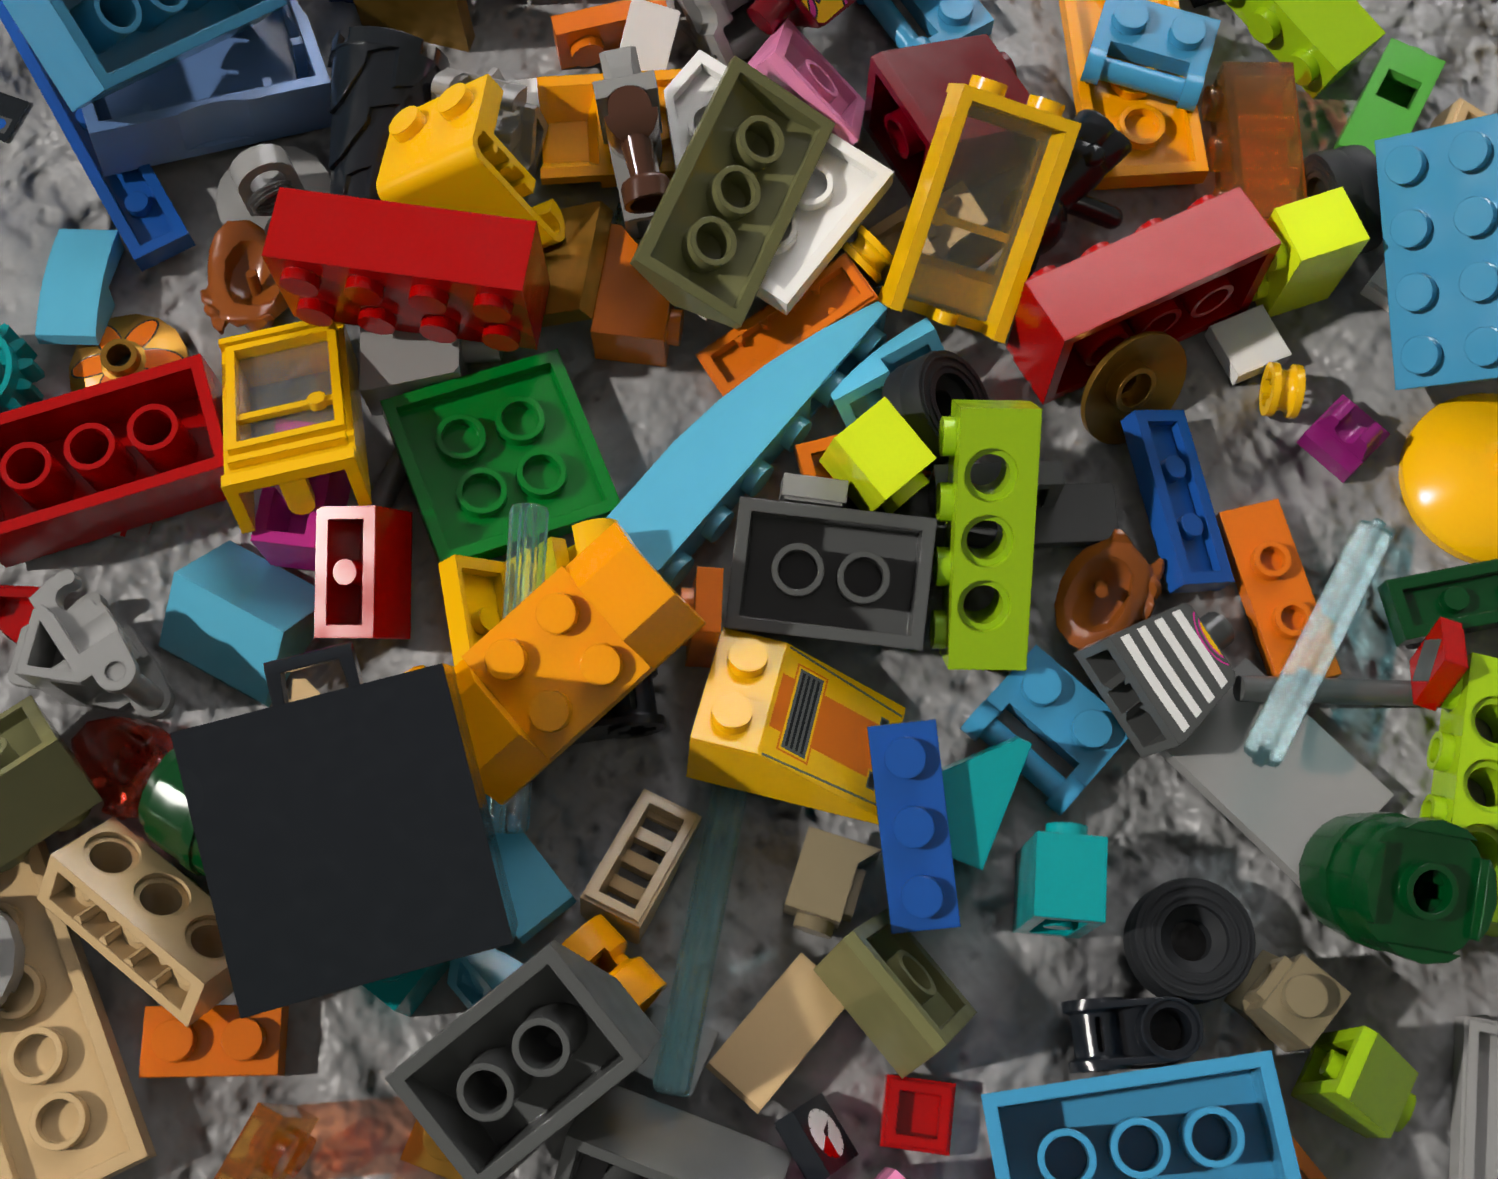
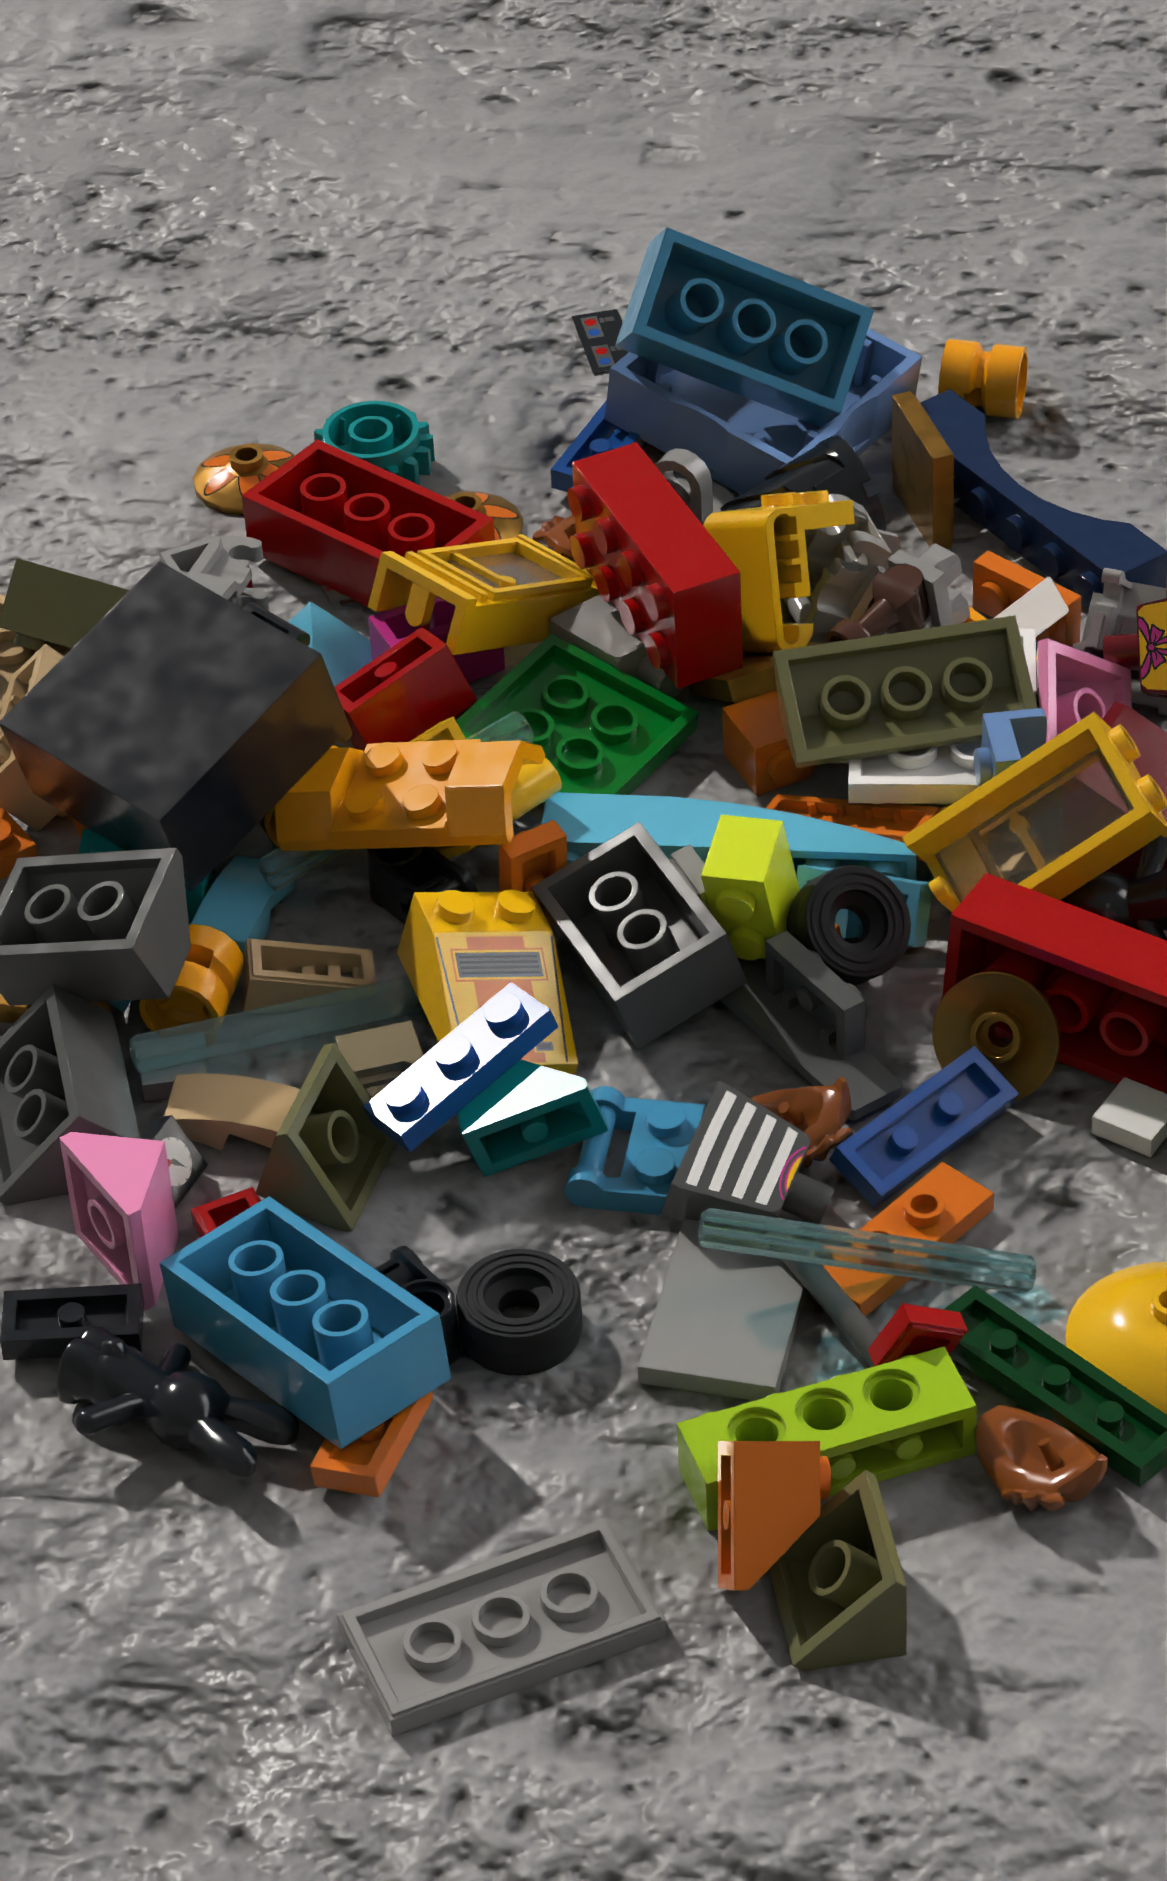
camera: 60 degrees right, 30 degrees down
medium azure slope [35,229,125,346] -> none
lime brick [930,399,1042,671] -> none
teal brick [1012,822,1108,939] -> none
dark tan window [1224,950,1352,1052] -> none
yellow bush [1259,362,1306,419] -> none
lime slope [1290,1025,1419,1138] -> none
magenta tile [1296,394,1390,483] -> none
dark green piece [1299,812,1497,964] -> none
none -> medium blue bracket [974,708,1047,786]

